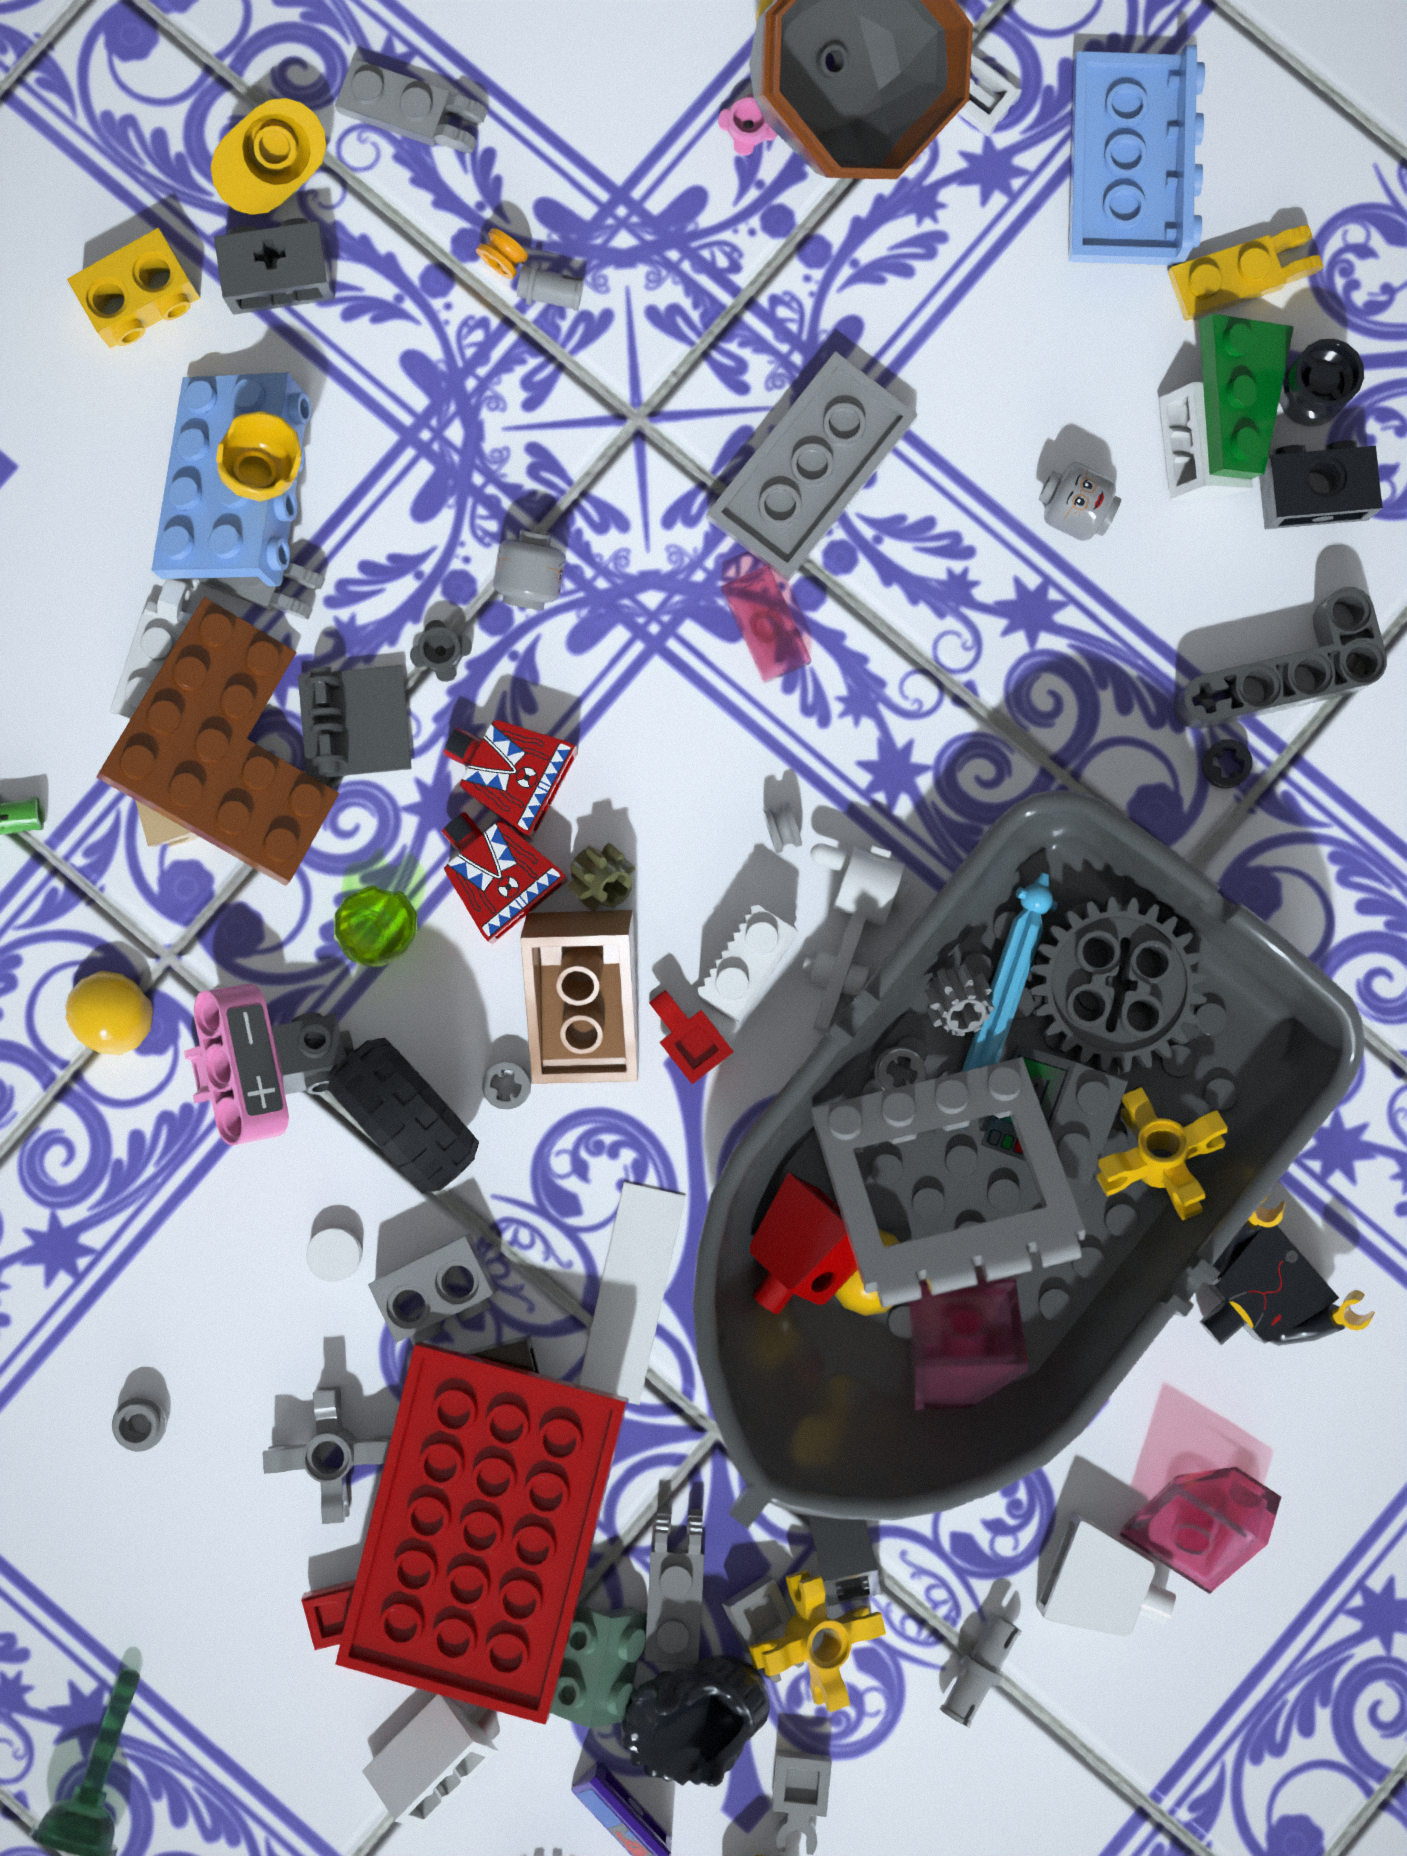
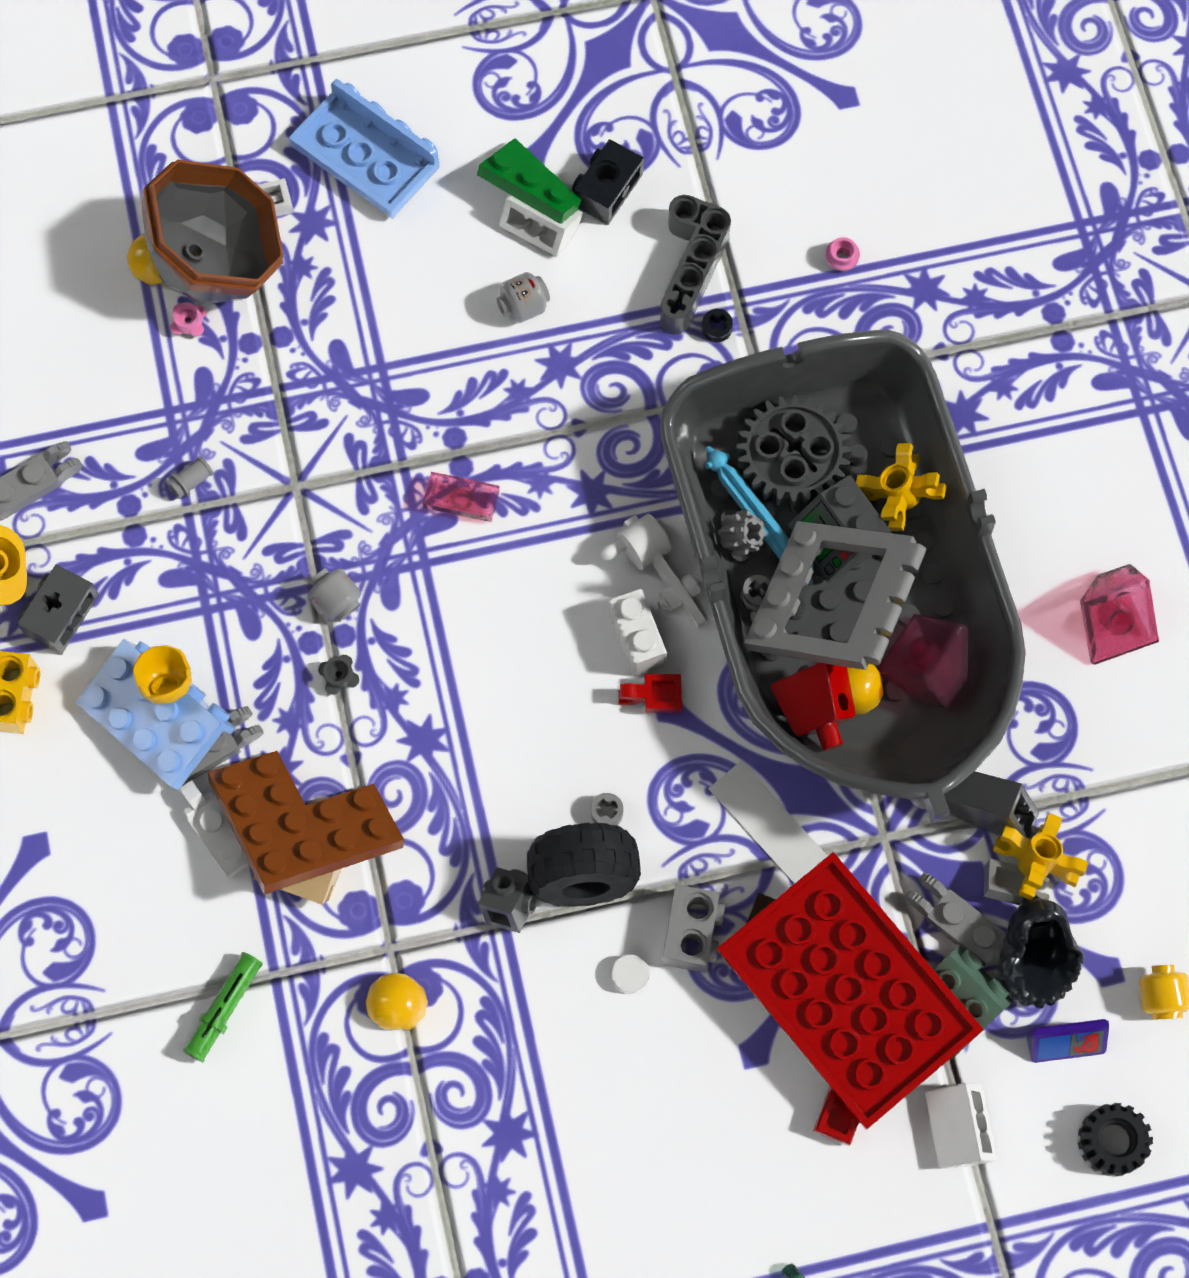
camera: 55 degrees left, 15 degrees down
light grey plate [112,1396,167,1452] -> none
bright pink beam [183,984,289,1146] -> none
light grey pin [262,1386,391,1524] -> none
dark grey hinge [298,665,412,779] -> none
clear neon green hair [333,885,417,967] -> none
torso [441,812,569,945] -> none
torso [443,719,578,841] -> none
light orange bush [476,228,529,279] -> none
medium nougat slope [520,910,638,1084] -> none
olive gear [567,842,636,912] -> none
light grey plate [706,351,918,582] -> none
light grey bush [762,800,802,853] -> none
light grey plate [772,1750,832,1855] -> none
light grey pin [939,1612,1023,1728] -> none
white torso [1036,1511,1176,1637] -> none
yellow hinge [1168,225,1324,321] -> none
black torso [1199,1195,1376,1346] -> none
black wheel [1279,338,1364,427] -> none

